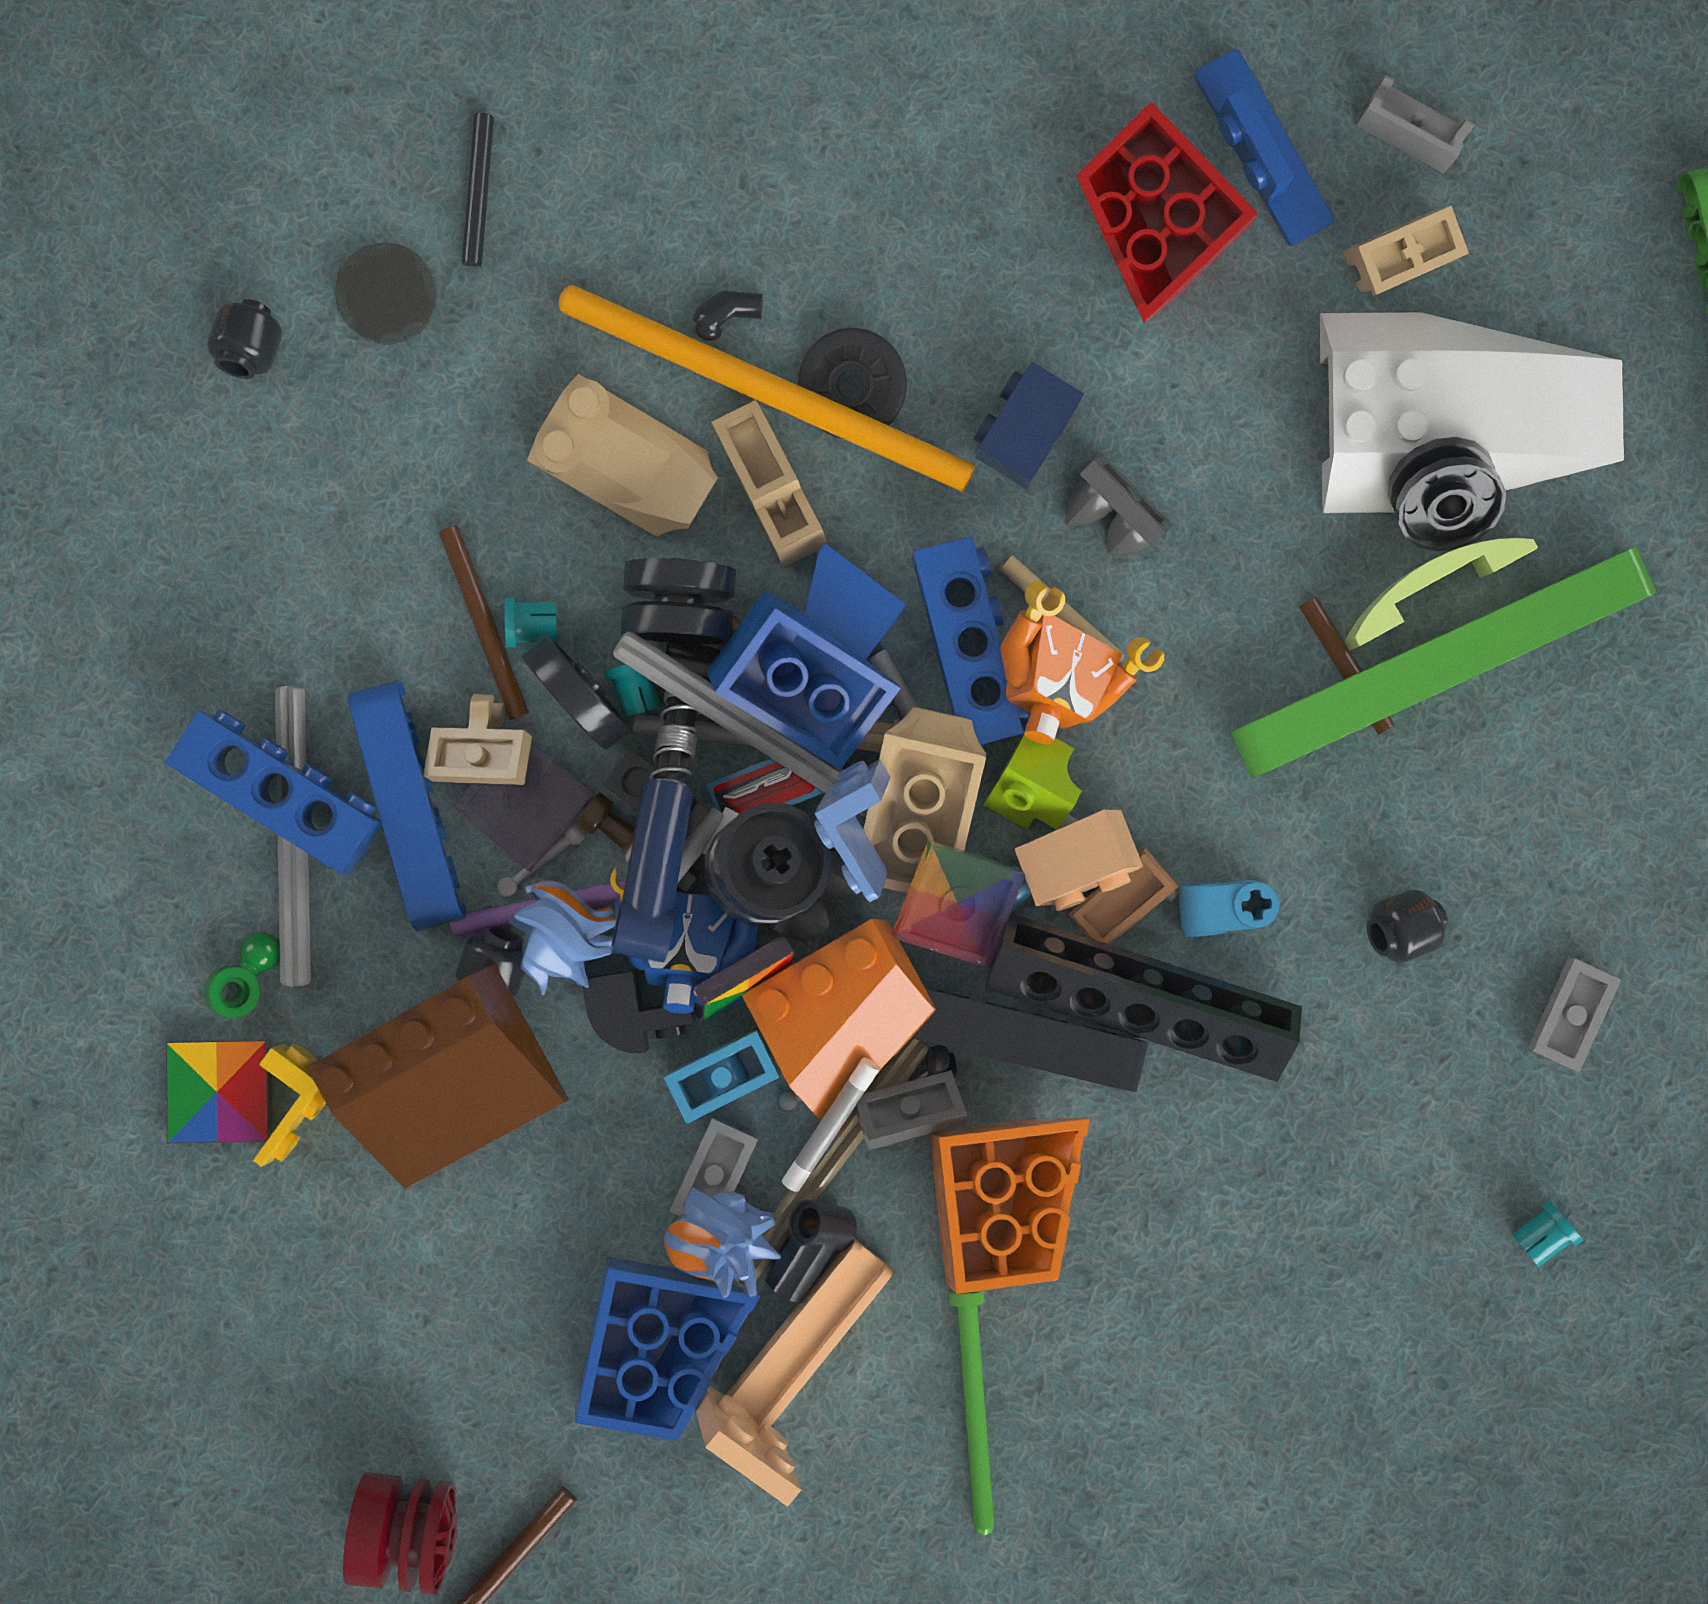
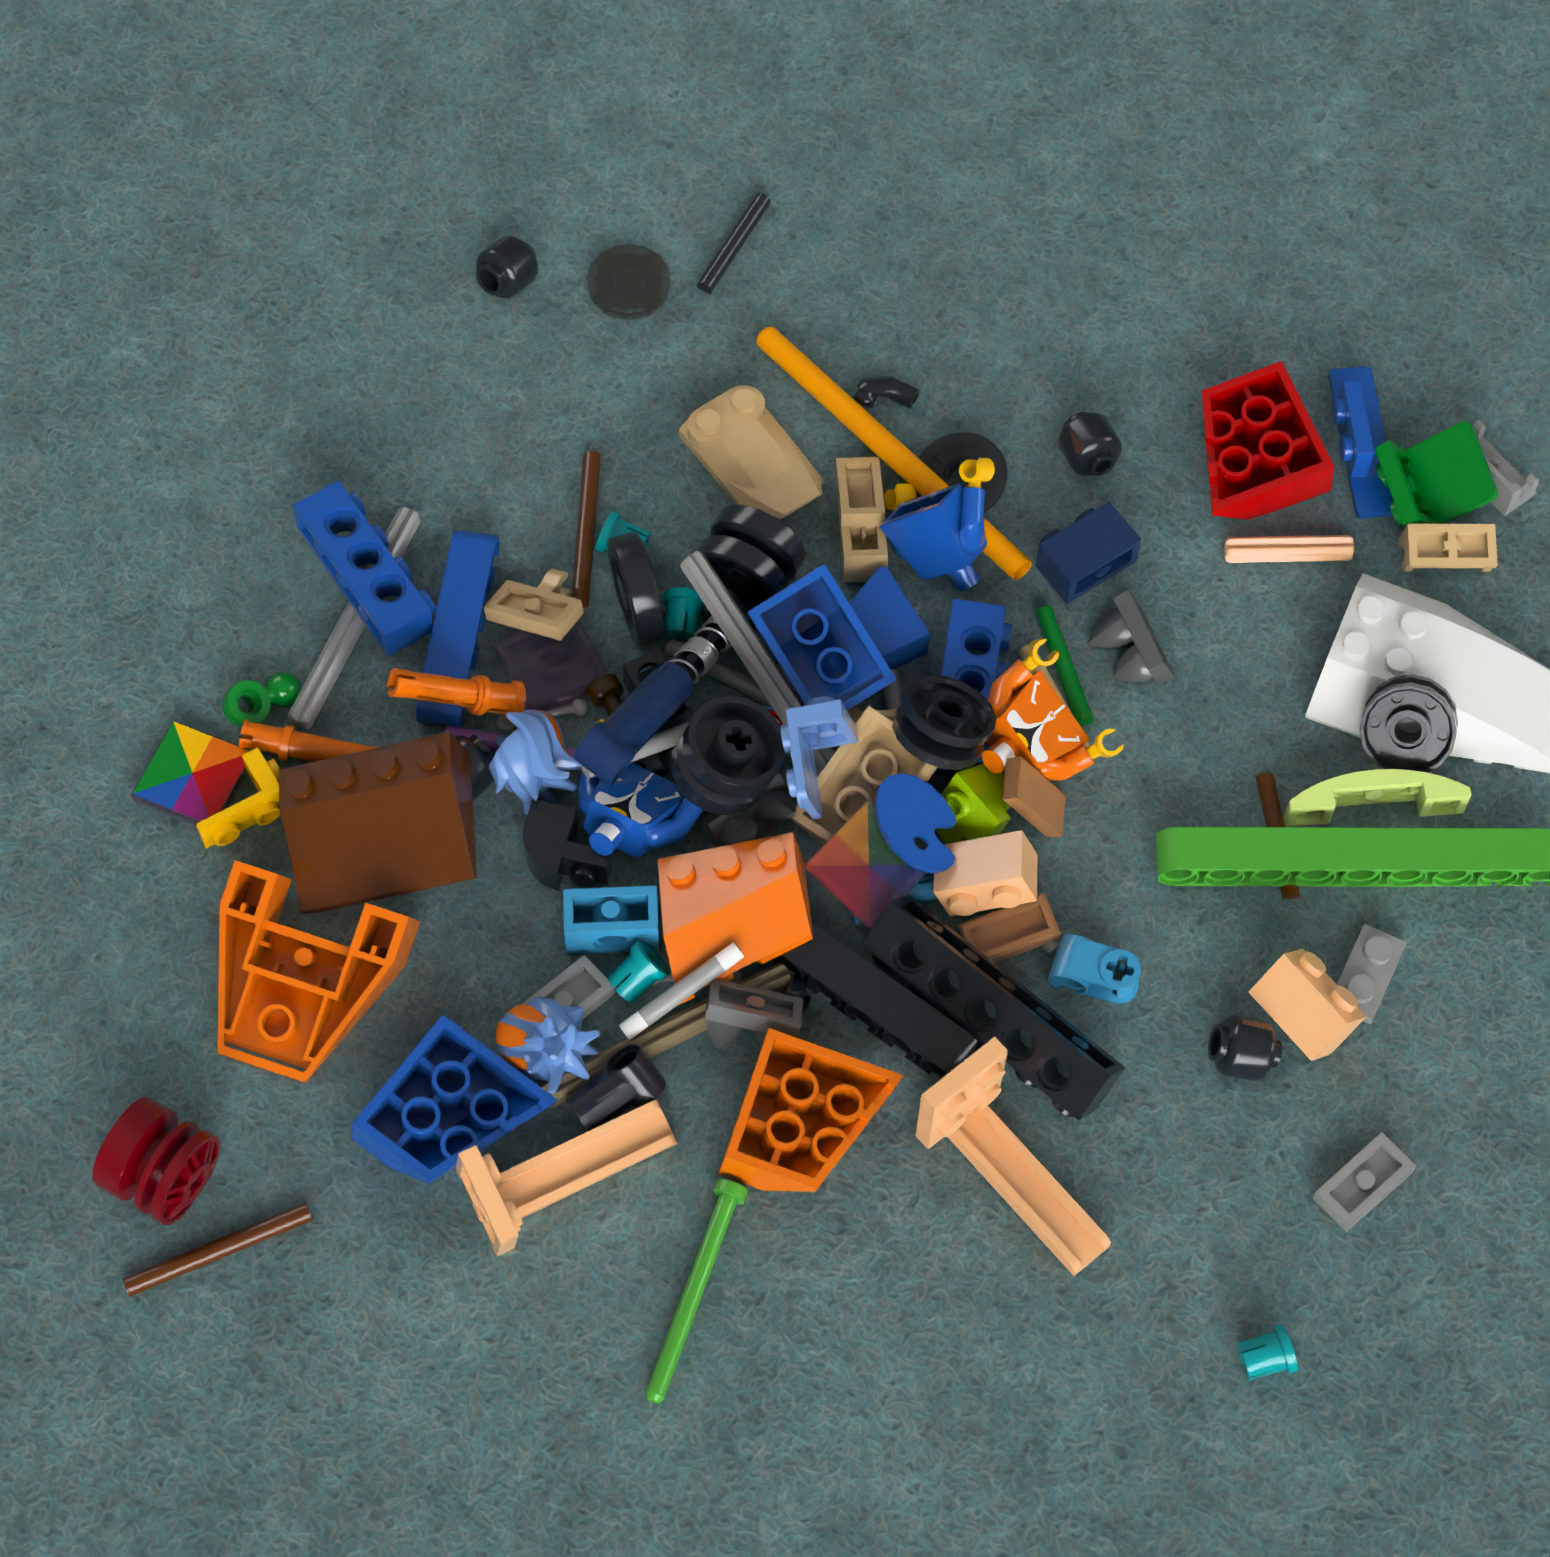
camera: 20 degrees right, 25 degrees down
clear purple tile [694,936,794,1026] -> none
none -> orange wedge [217,860,421,1083]
none -> orange pin [239,719,378,762]
none -> orange pin [387,668,526,720]
none -> teal bush [607,940,670,1003]
none -> blue piece [874,773,956,873]
none -> blue torso [880,458,995,592]
none -> black wheel [892,674,997,770]
none -> light nougat bracket [916,1037,1111,1276]
none -> medium nougat tile [1002,756,1066,838]
none -> green bar [1035,606,1094,726]
none -> black head [1058,412,1122,476]
none -> light nougat axle [1224,535,1354,563]
none -> light nougat brick [1249,949,1366,1061]
none -> light grey plate [1337,924,1407,1025]
none -> green bracket [1374,421,1498,526]

